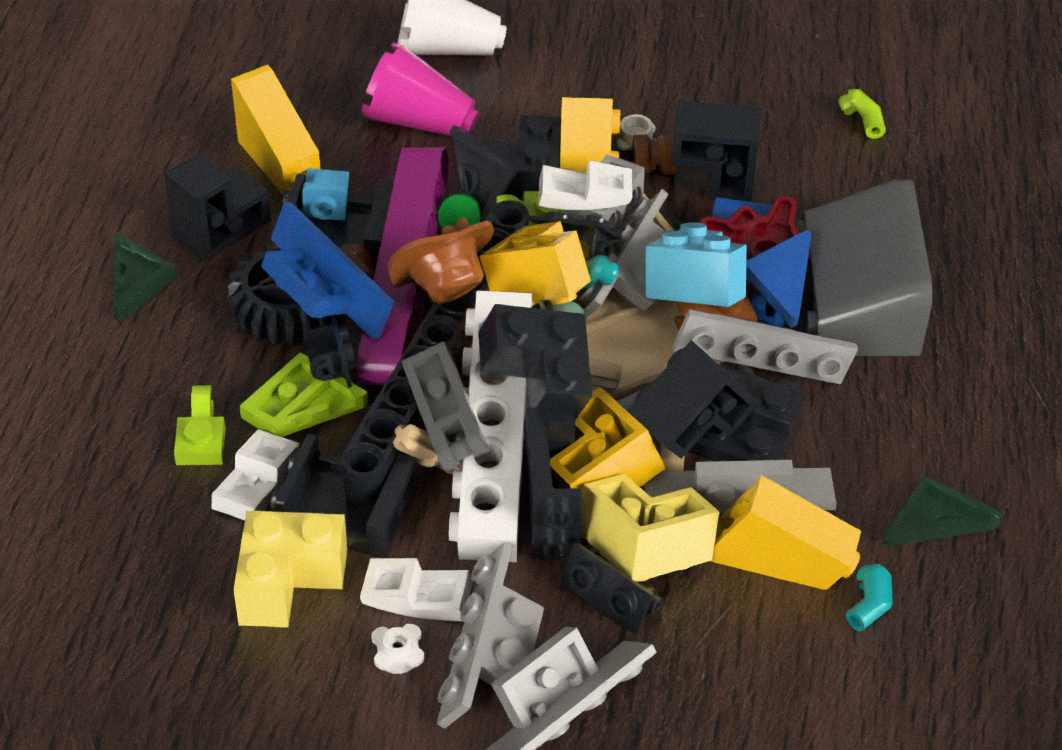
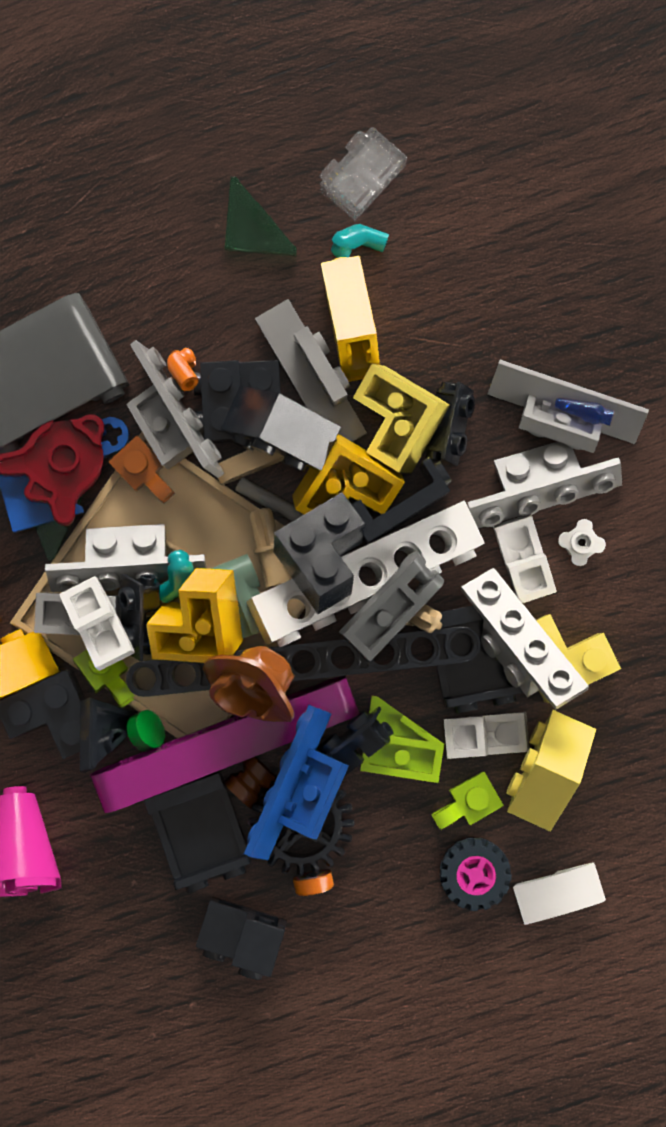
camera: 115 degrees left, 40 degrees up
clear green tile [113,232,177,322] -> none
yellow slope [231,65,320,196] -> none
dark azure bracket [302,168,349,220] -> none
medium azure brick [646,223,746,307] -> none
blue tile [746,229,812,328] -> none
none -> orange arm [167,348,199,391]
none -> orange tile [293,870,334,896]
none -> clear brick [319,126,407,222]
none -> black wheel [439,837,512,911]
none -> bracket [461,568,589,710]
none -> light yellow brick [506,710,596,832]
none -> white slope [513,862,606,925]
none -> clear blue piece [554,398,614,426]

